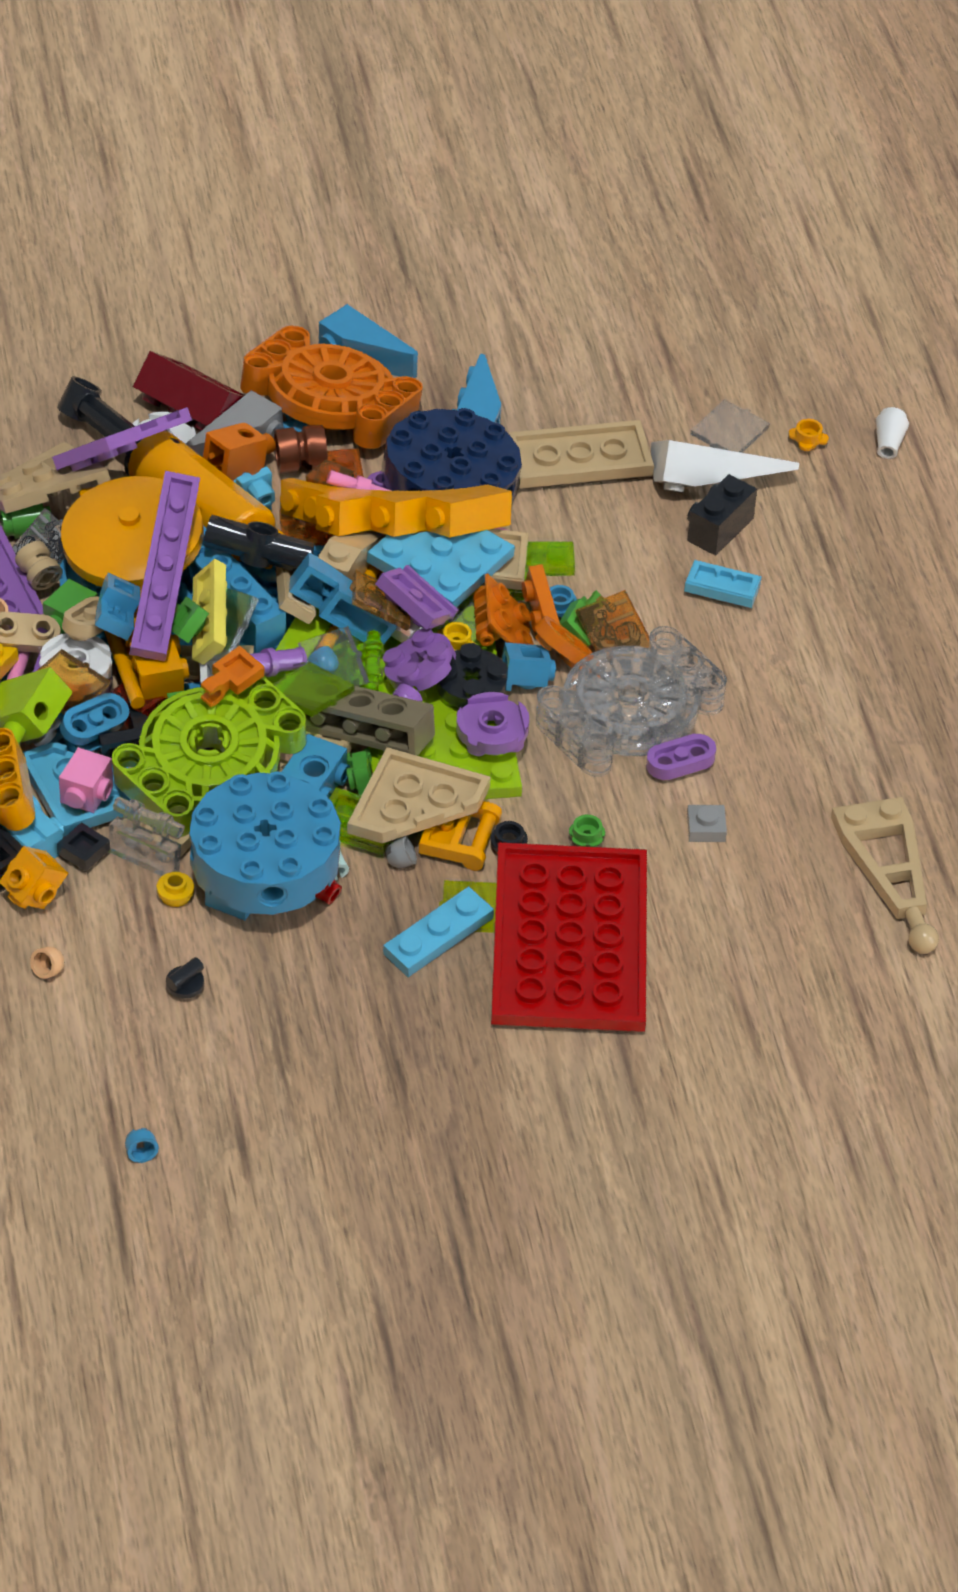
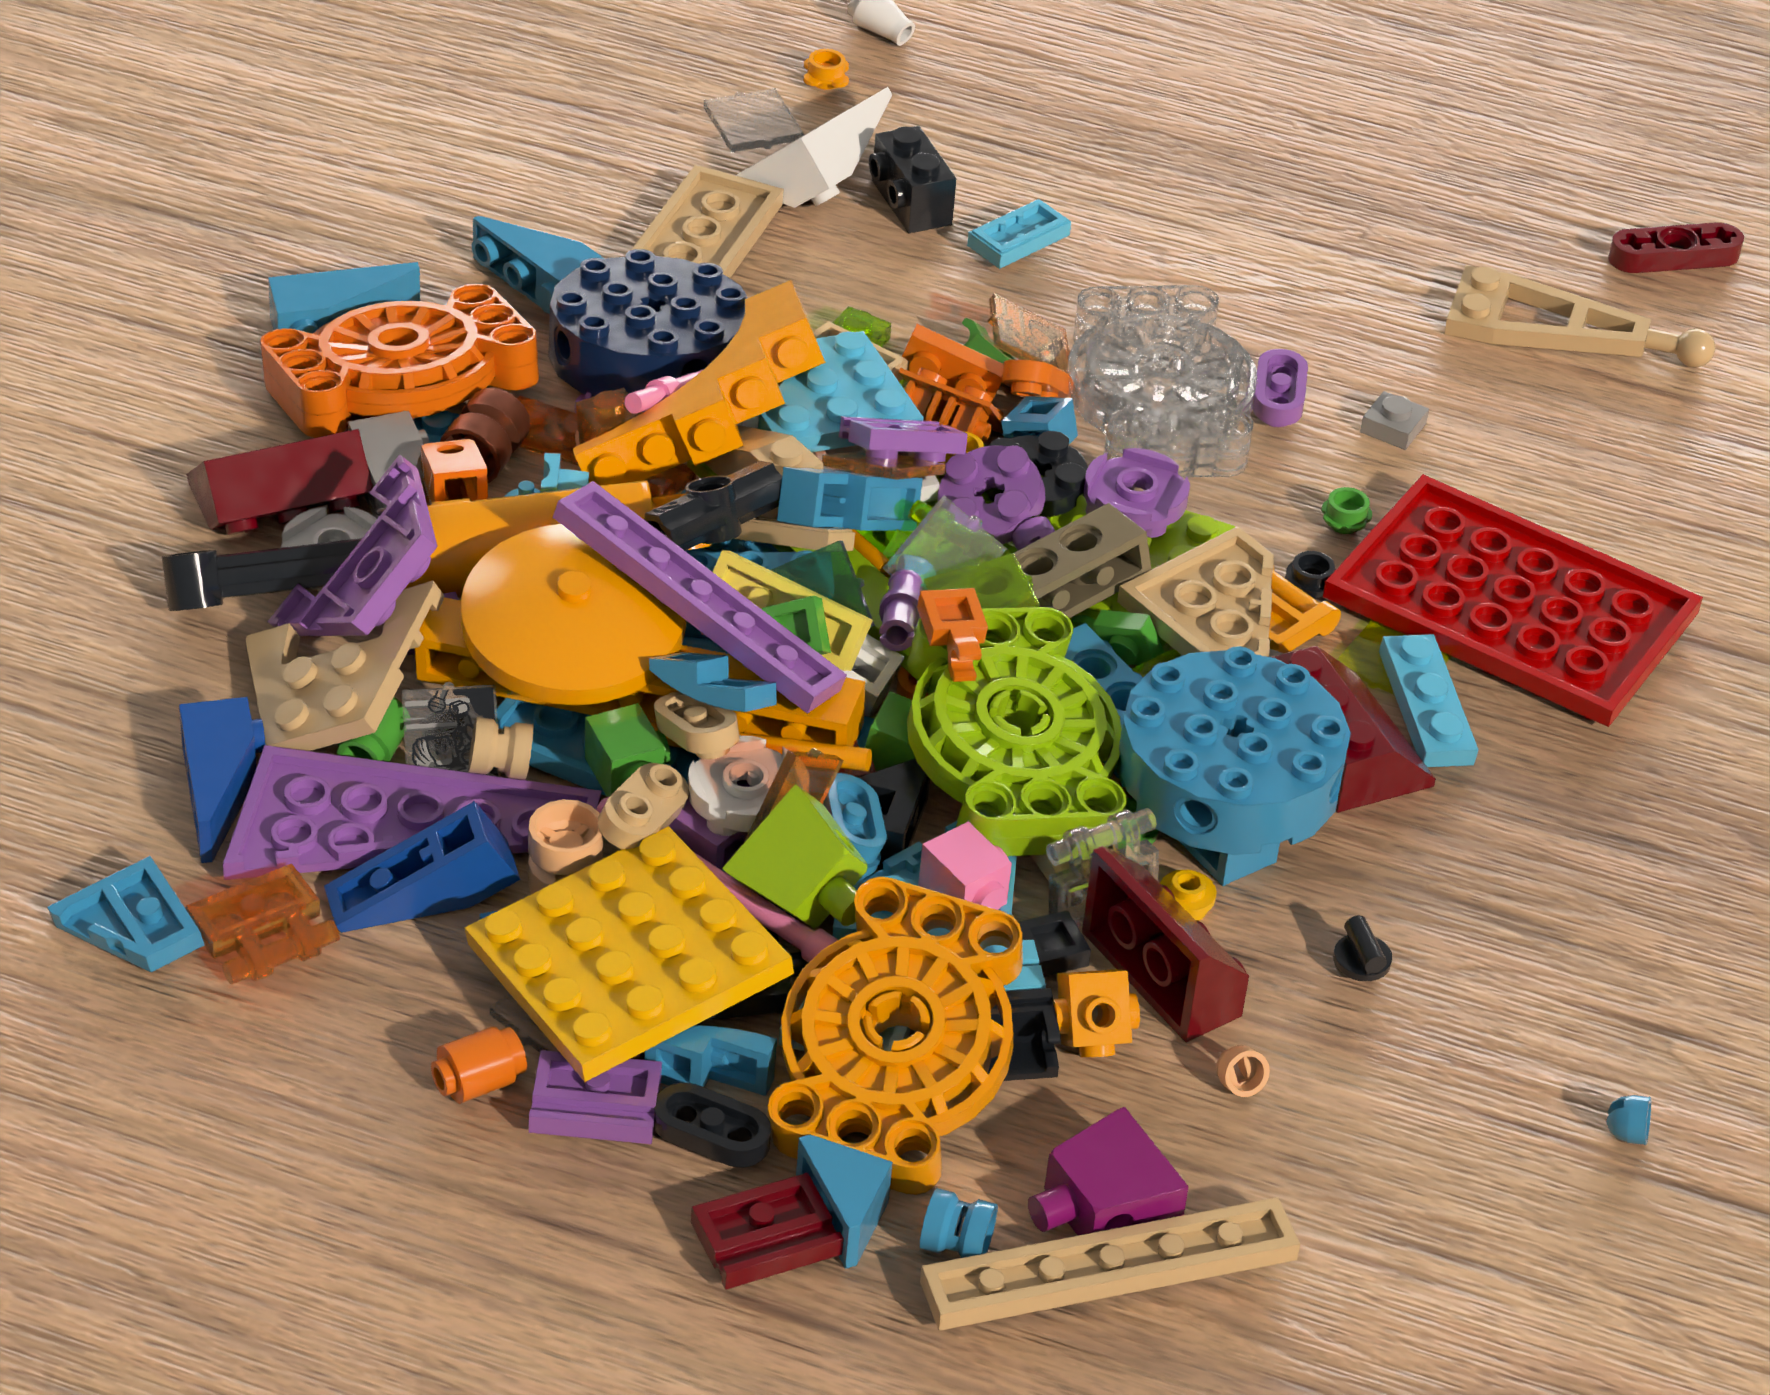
camera: 60 degrees left, 5 degrees down
none -> dark red slope [1082,846,1249,1043]
none -> dark red slope [1272,645,1436,813]

